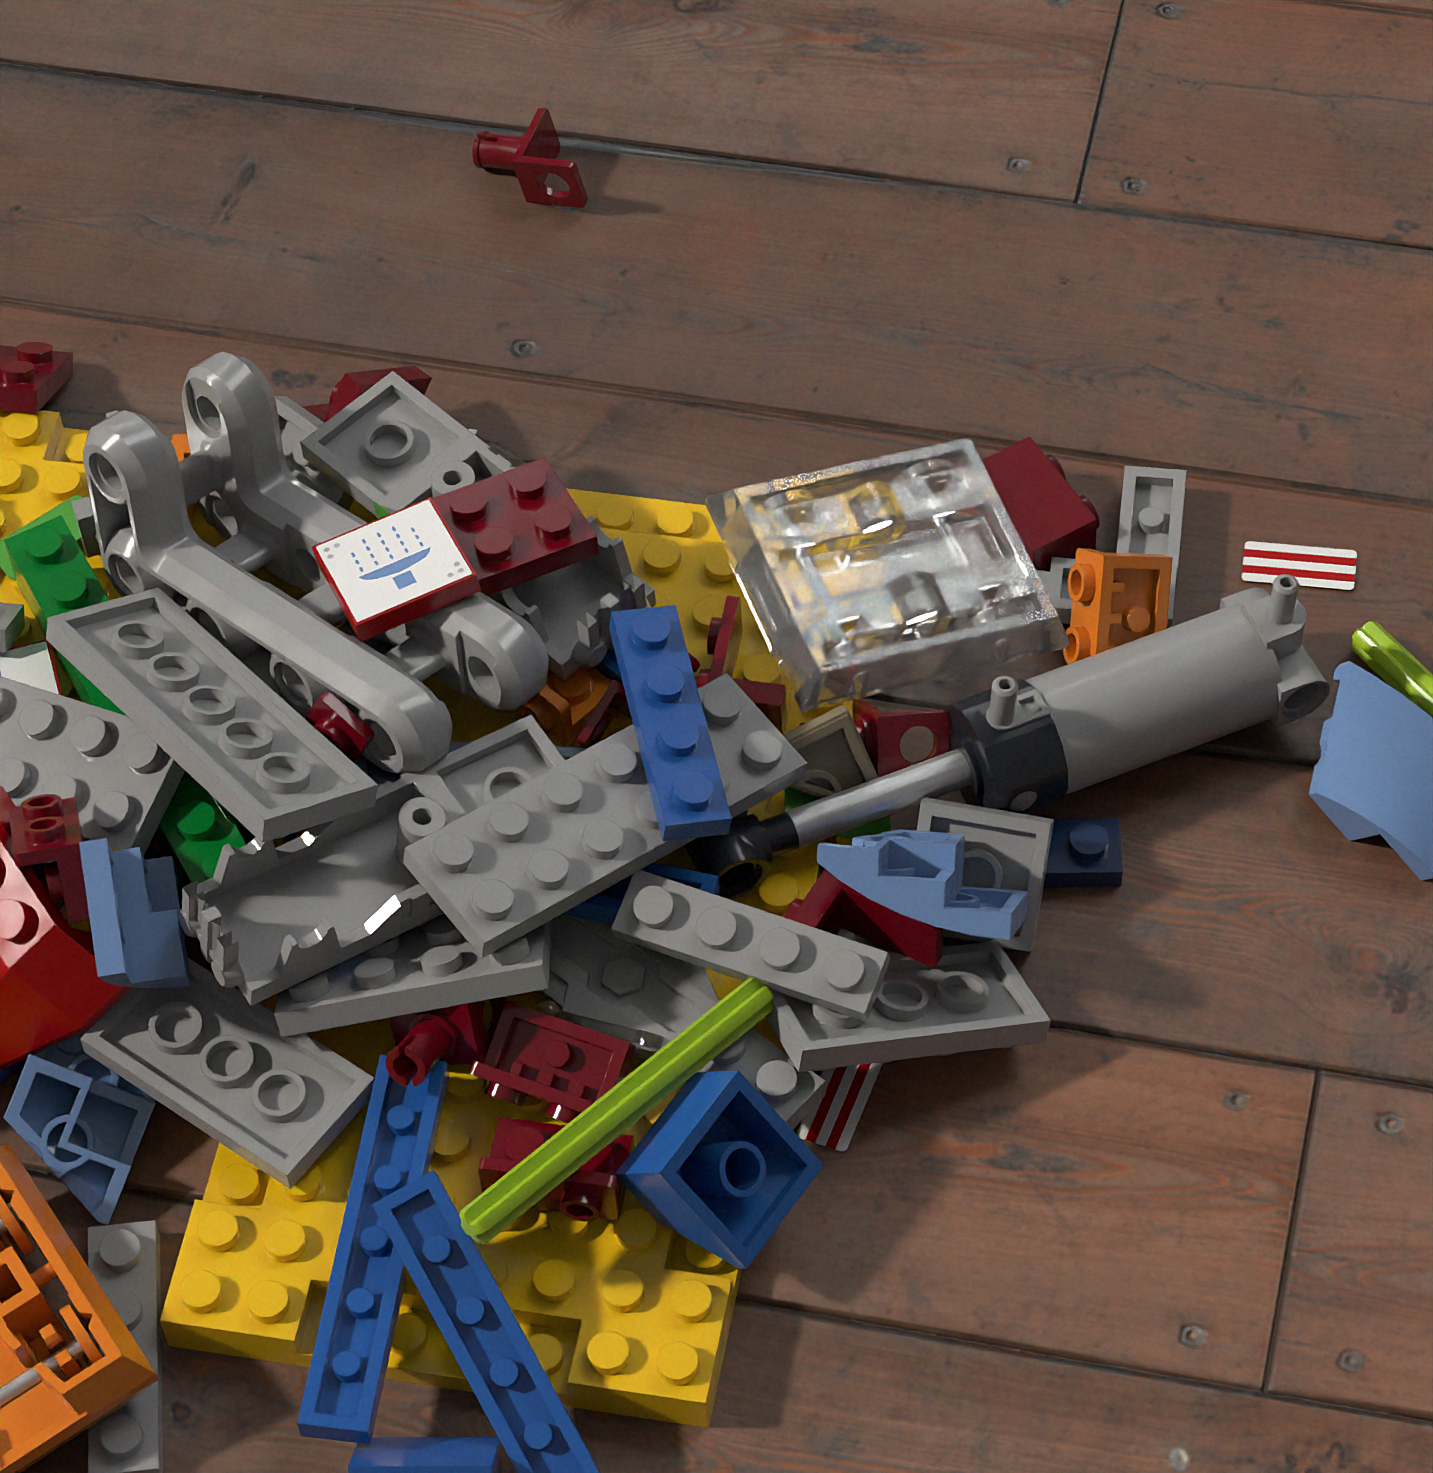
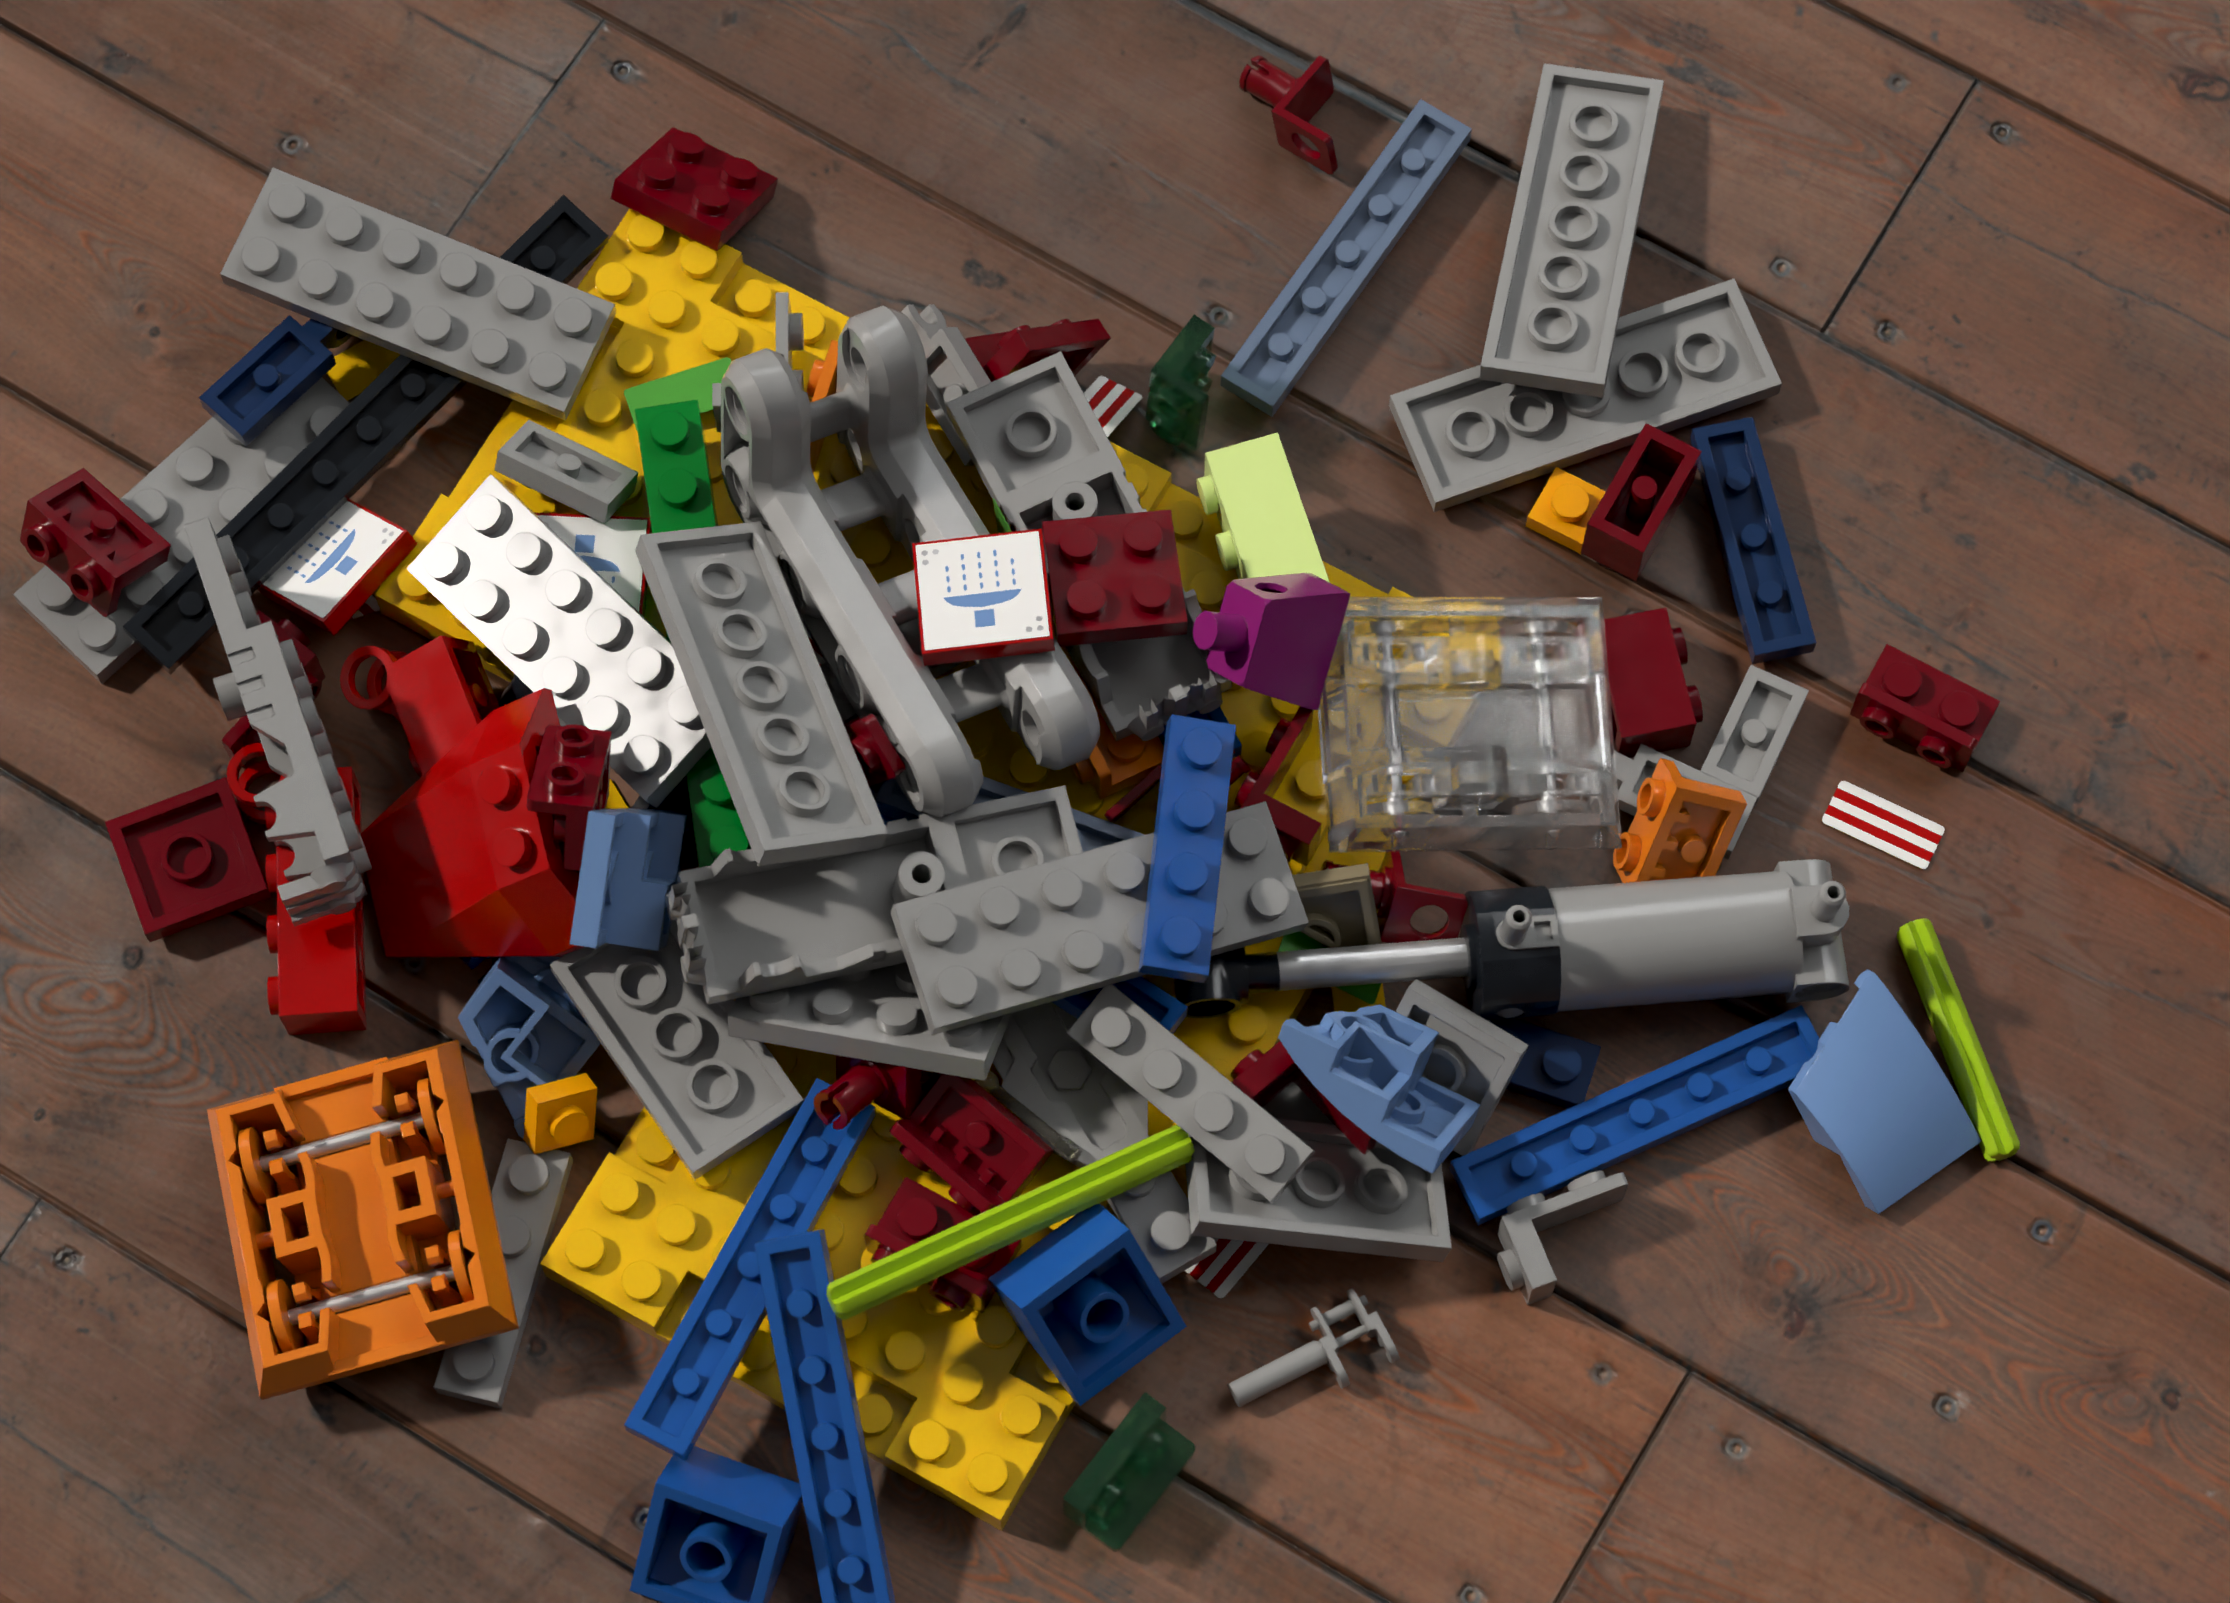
camera: 15 degrees right, 15 degrees up
none -> light orange plate [524,1073,597,1155]
none -> clear green bracket [1063,1392,1195,1552]
none -> clear green bracket [1145,315,1216,451]
none -> magenta torso [1193,573,1351,710]
none -> yellowish green brick [1196,432,1330,583]
none -> sand blue plate [1220,99,1472,417]
none -> light grey piece [1228,1288,1400,1407]
none -> light grey plate [1389,278,1782,512]
none -> blue plate [1449,1005,1820,1226]
none -> light grey plate [1480,63,1664,398]
none -> light grey bracket [1497,1171,1629,1305]
none -> light orange plate [1526,467,1606,554]
none -> dark red brick [1581,423,1702,581]
none -> dark blue plate [1690,417,1816,664]
none -> dark red bracket [1850,644,2000,772]

